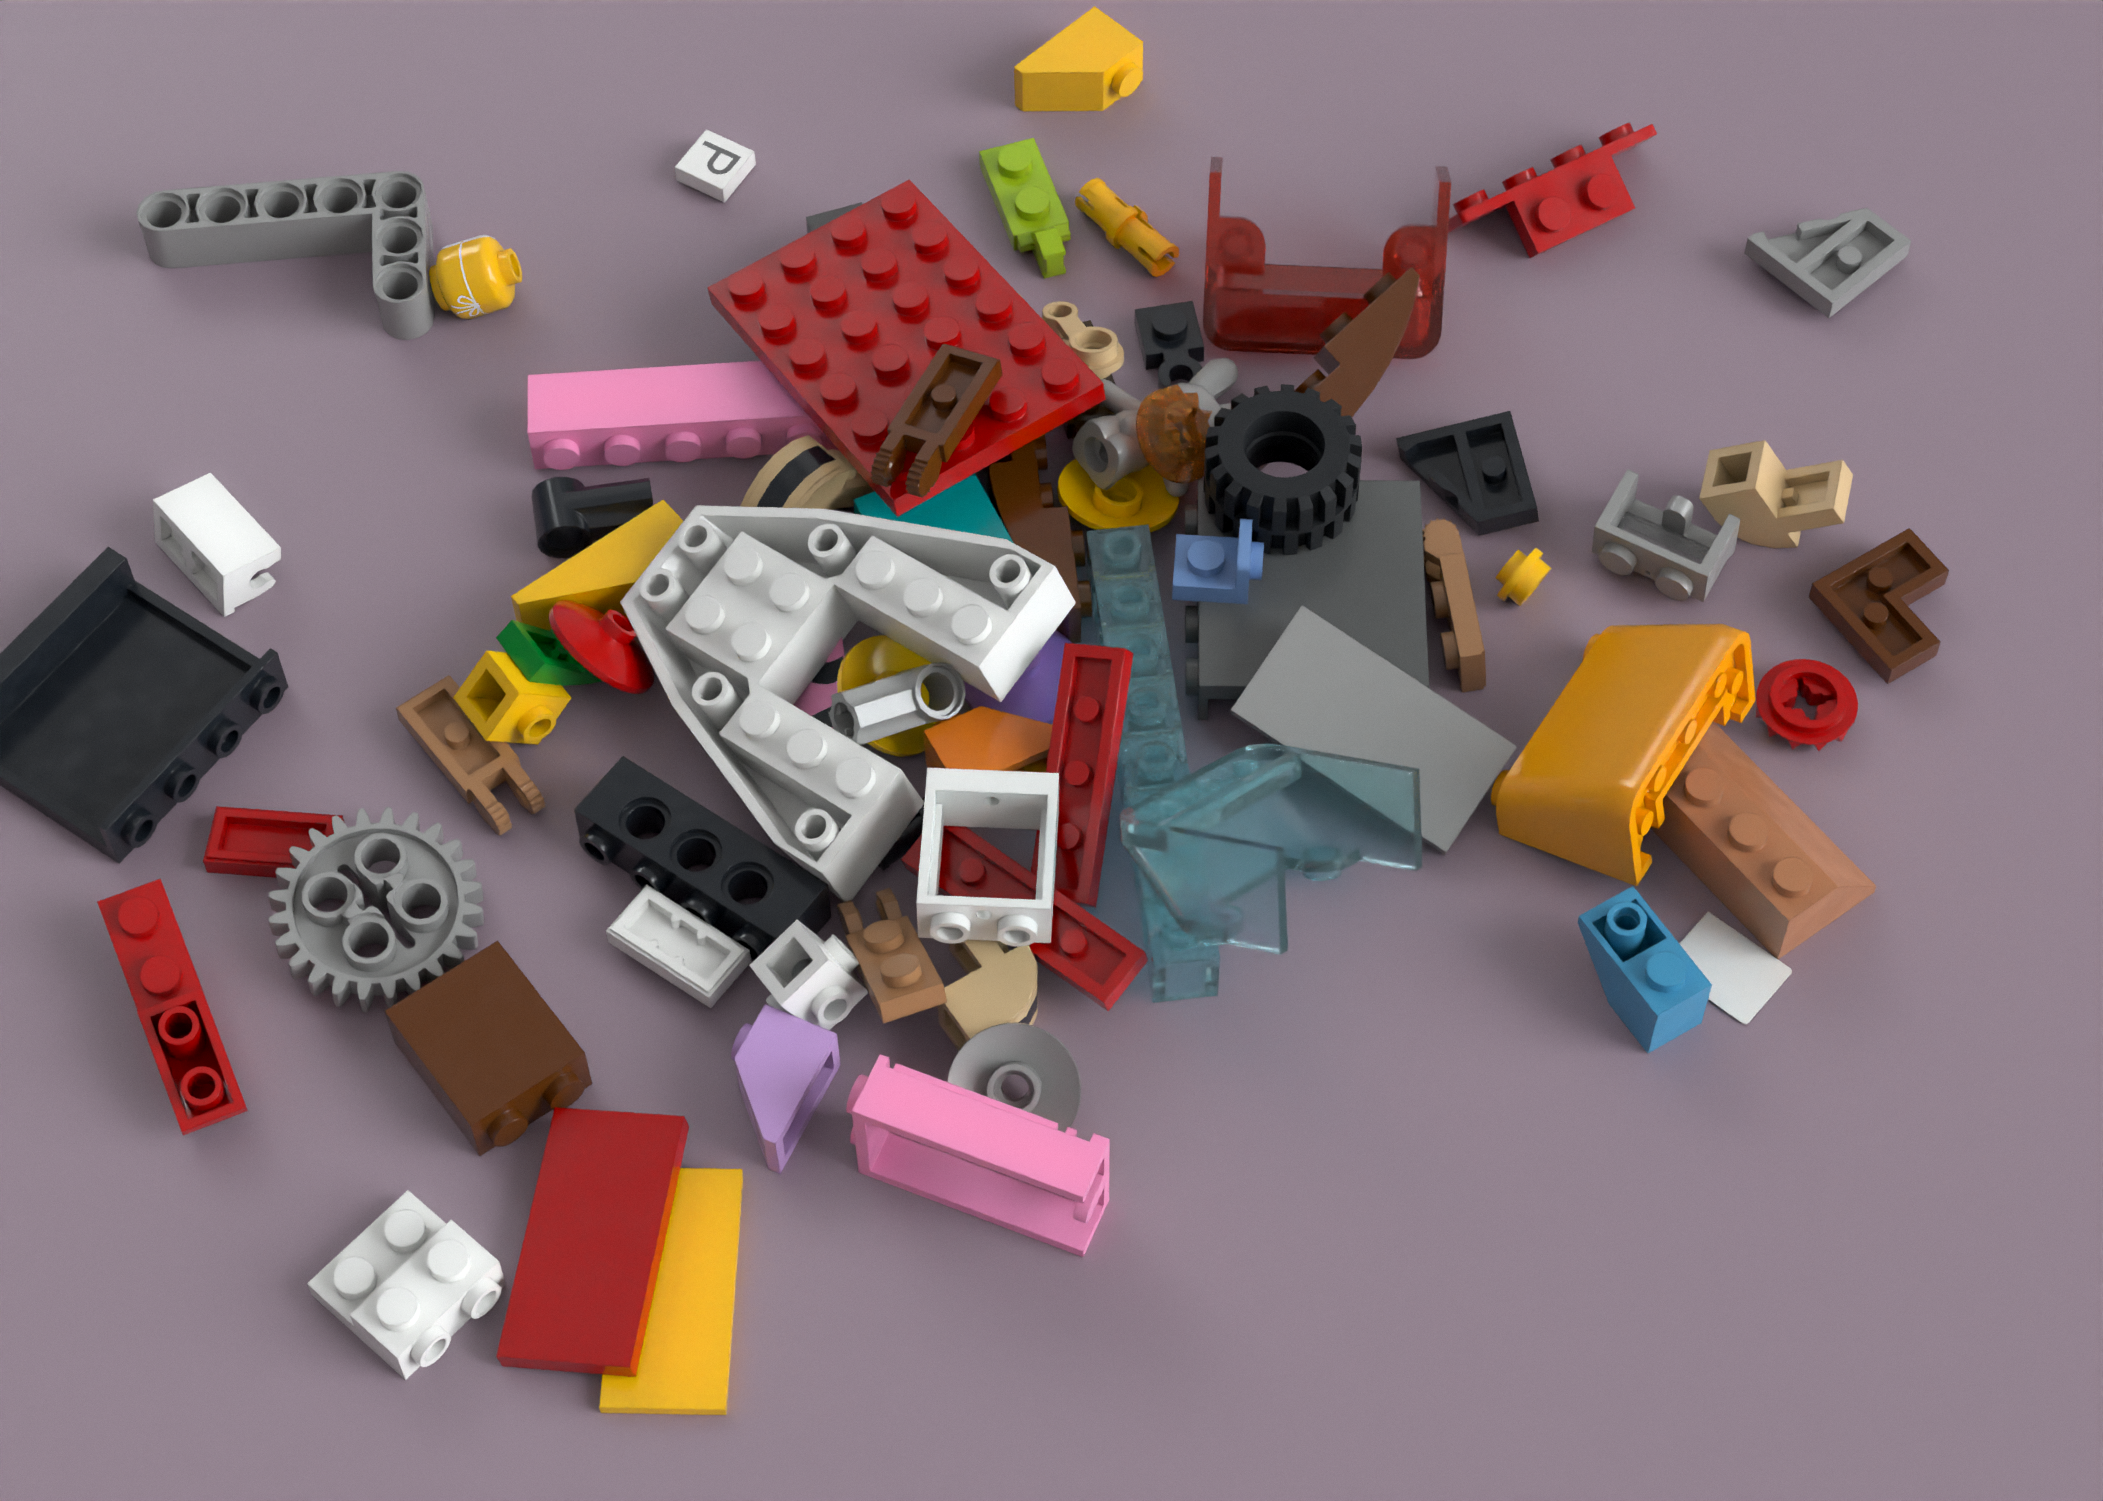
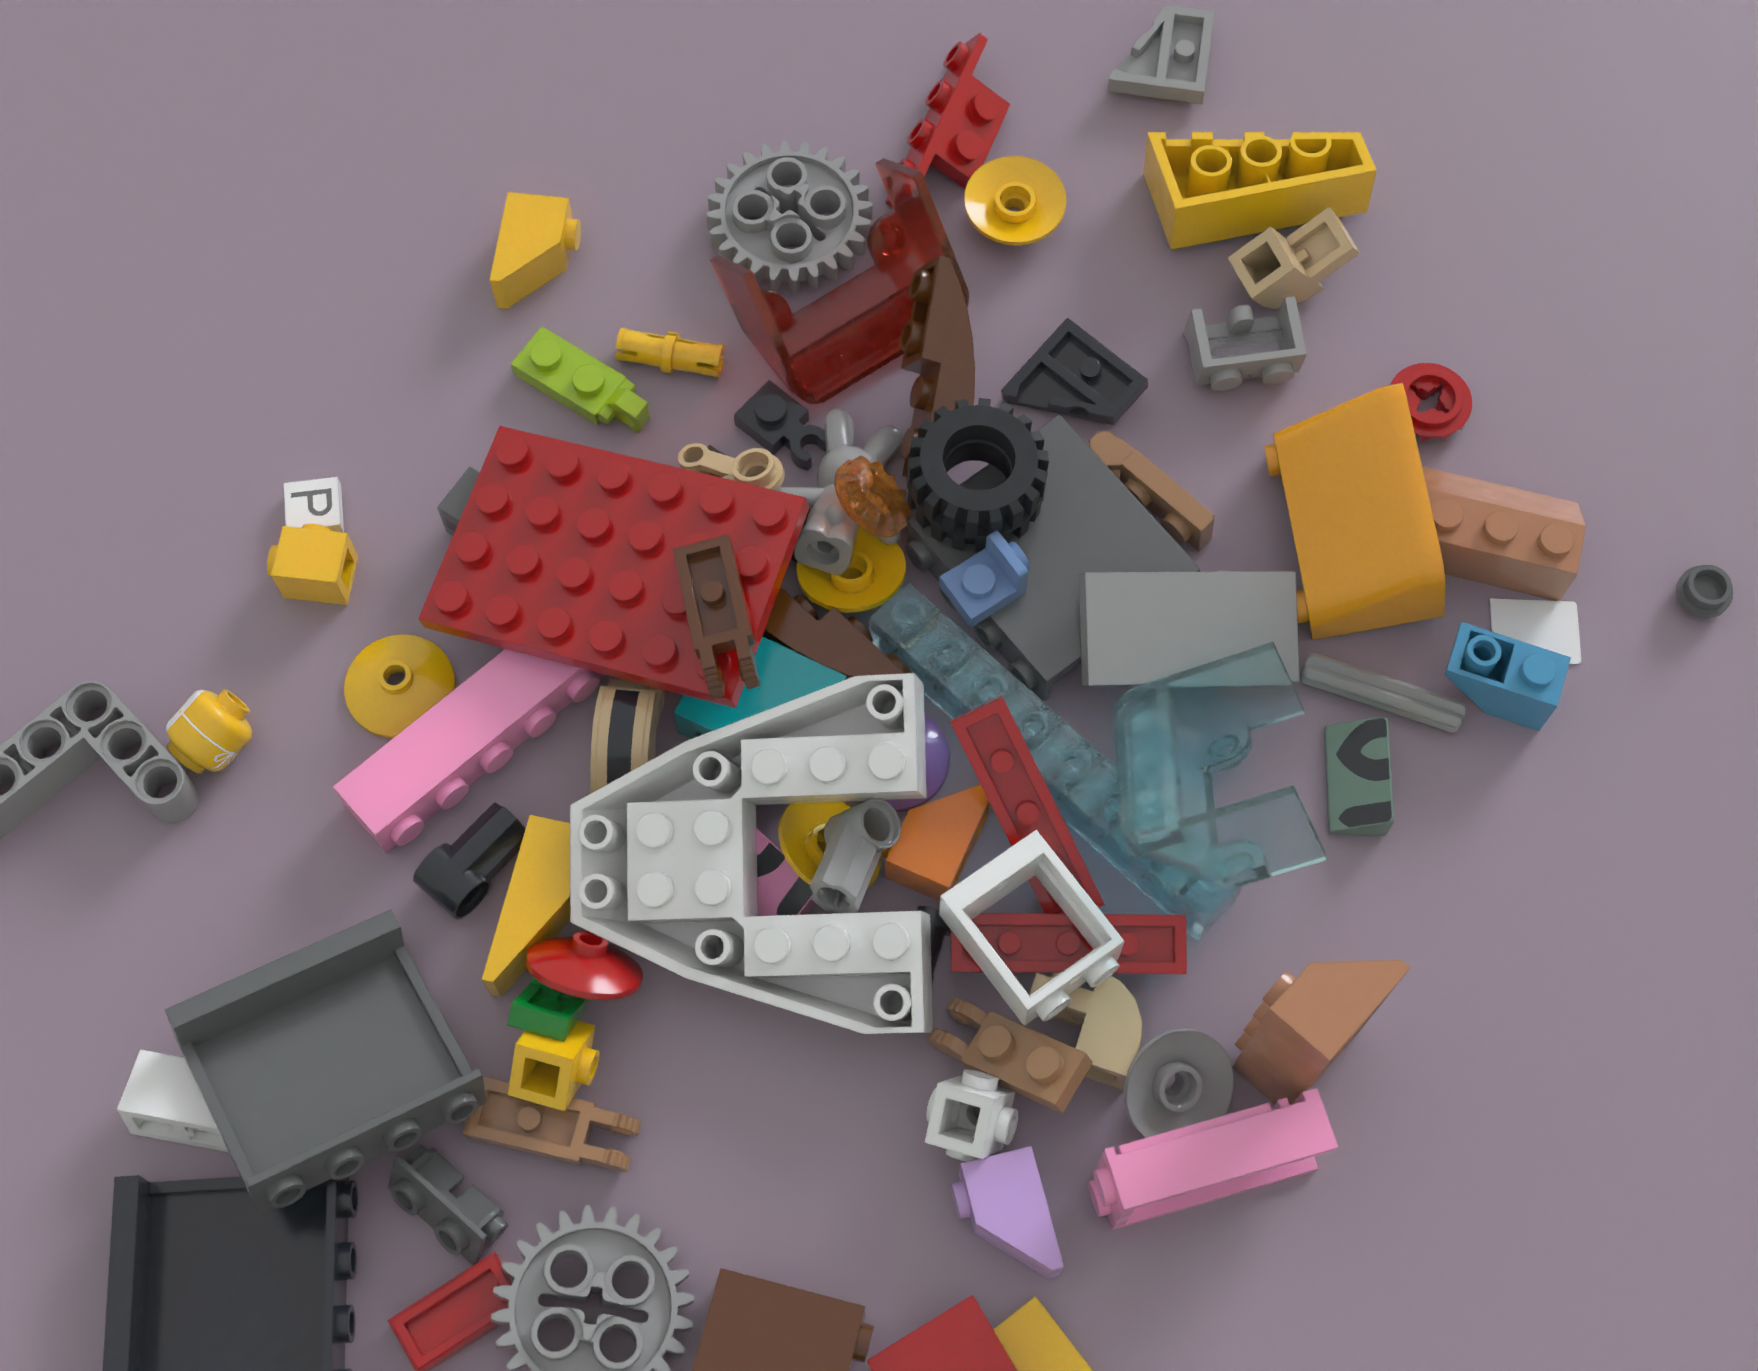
camera: 40 degrees left, 10 degrees up
black brick [574,756,831,961] -> none
white plate [606,885,751,1008] -> none
yellow plate [1495,548,1552,606] -> none
reddish brown plate [1808,528,1949,684] -> none
none -> dark grey panel [165,909,486,1214]
none -> yellow brick [267,524,359,605]
none -> yellow dish [344,634,456,739]
none -> dark grey hinge [388,1145,508,1265]
none -> light grey gear [706,140,872,294]
none -> yellow dish [964,156,1067,246]
none -> yellow wedge [1143,132,1377,250]
none -> nougat slope [1232,960,1411,1105]
none -> light grey axle [1301,653,1466,733]
none -> sand green slope [1324,717,1394,836]
none -> dark grey plate [1676,565,1733,618]

